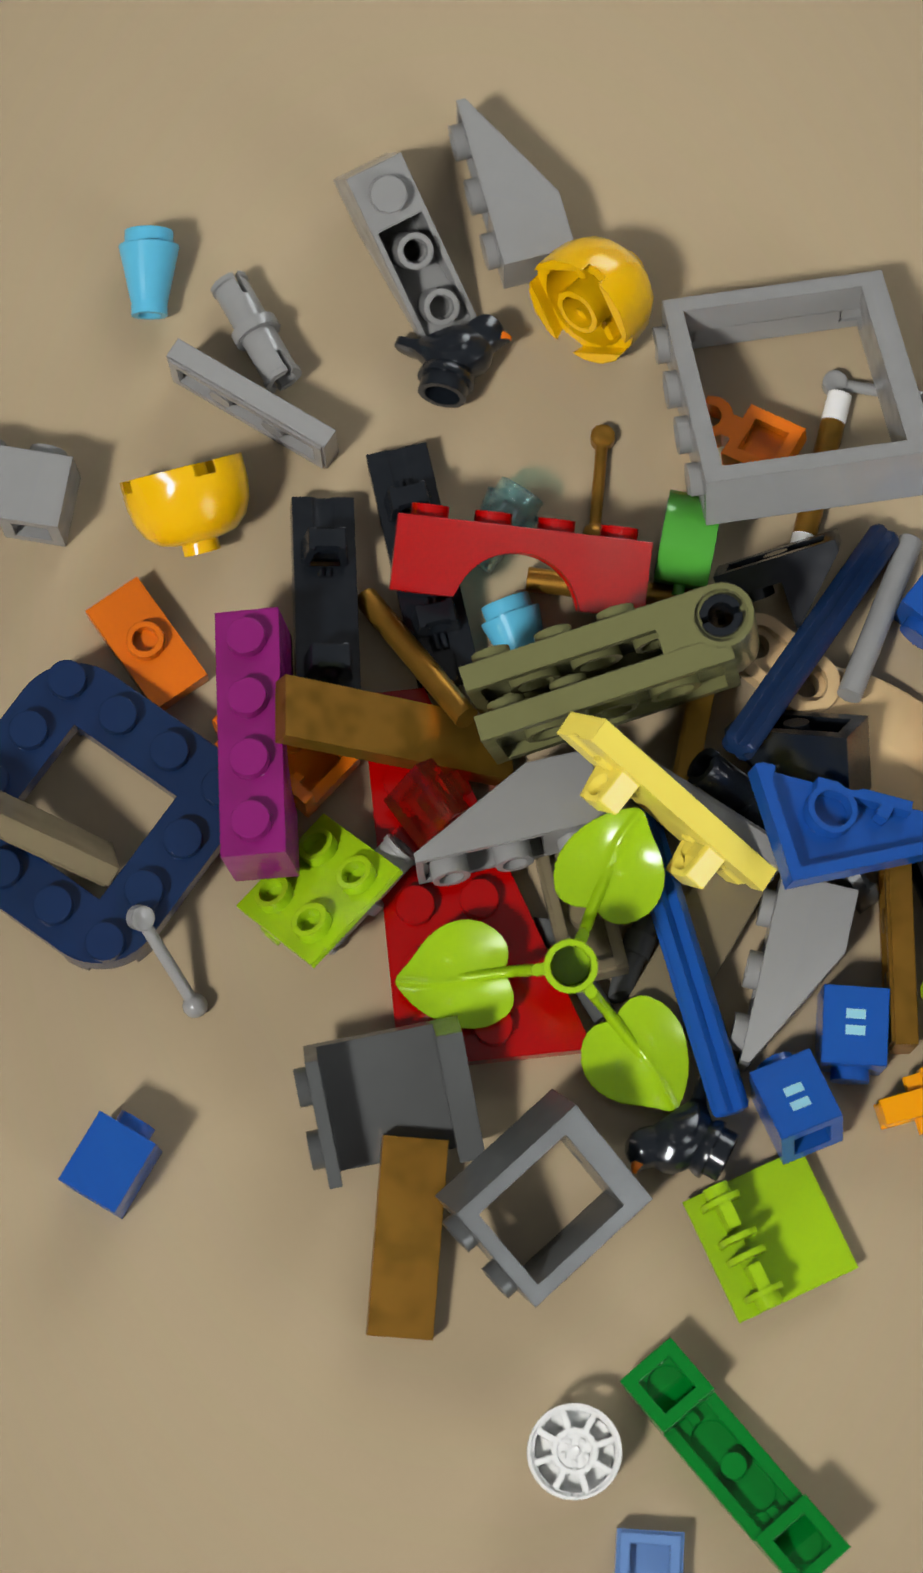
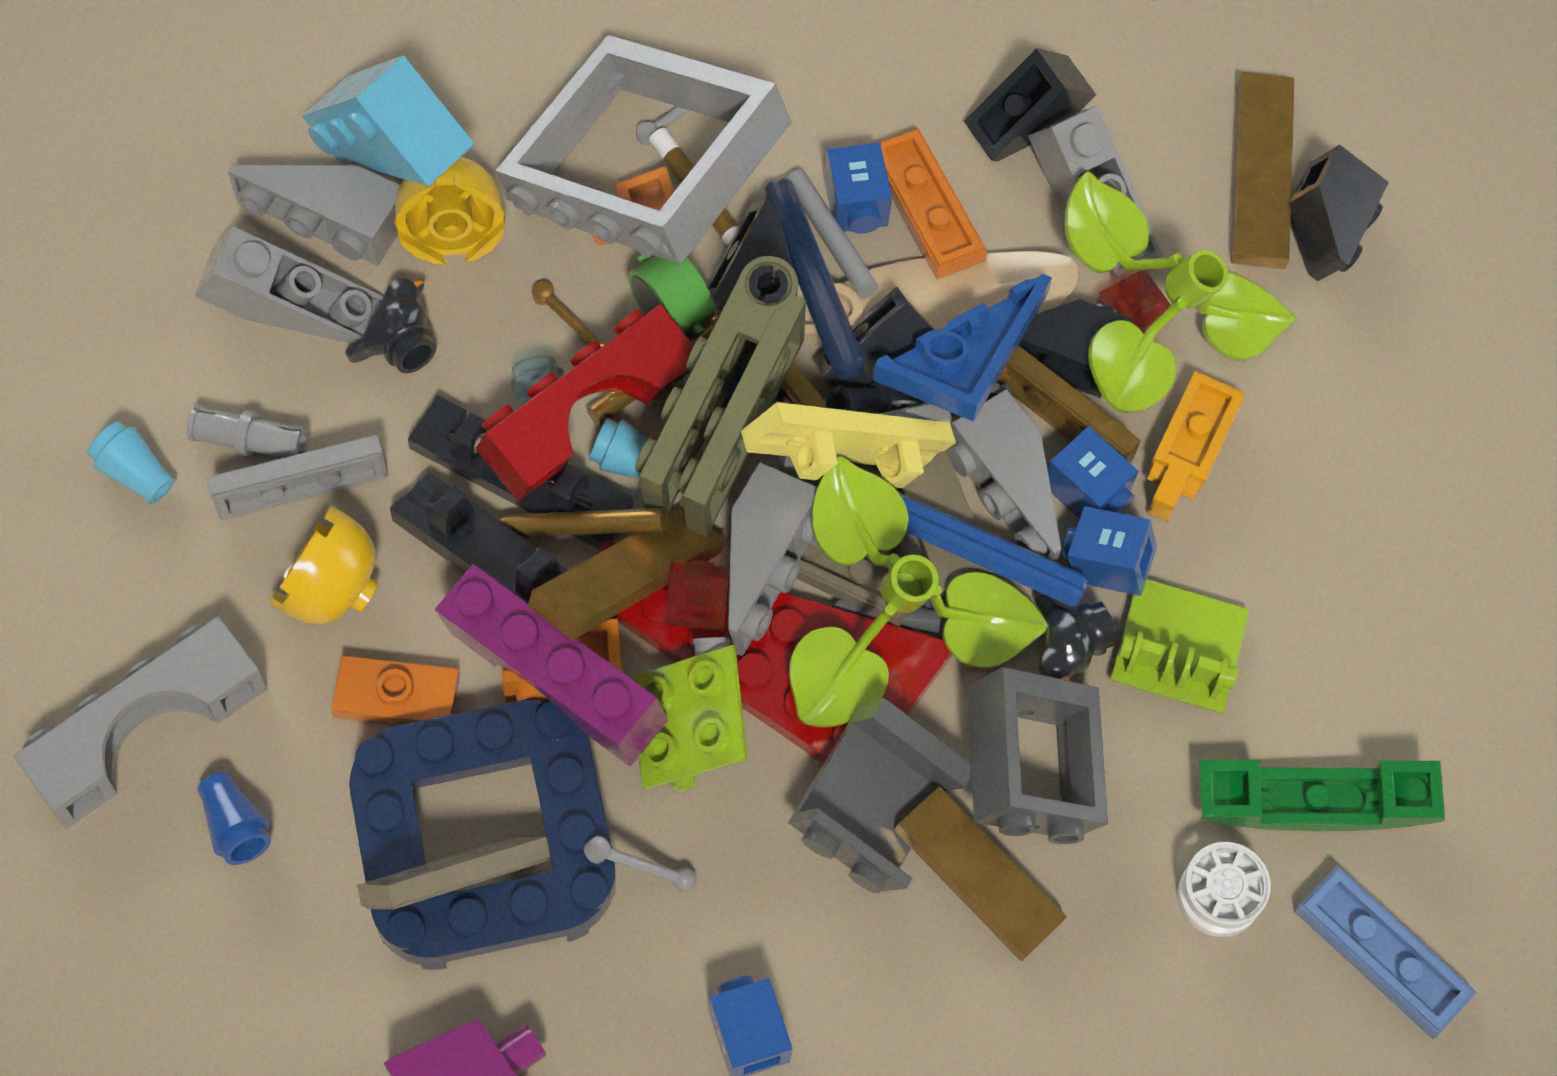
camera: 55 degrees left, 10 degrees down
none -> medium azure wedge [302,55,475,187]

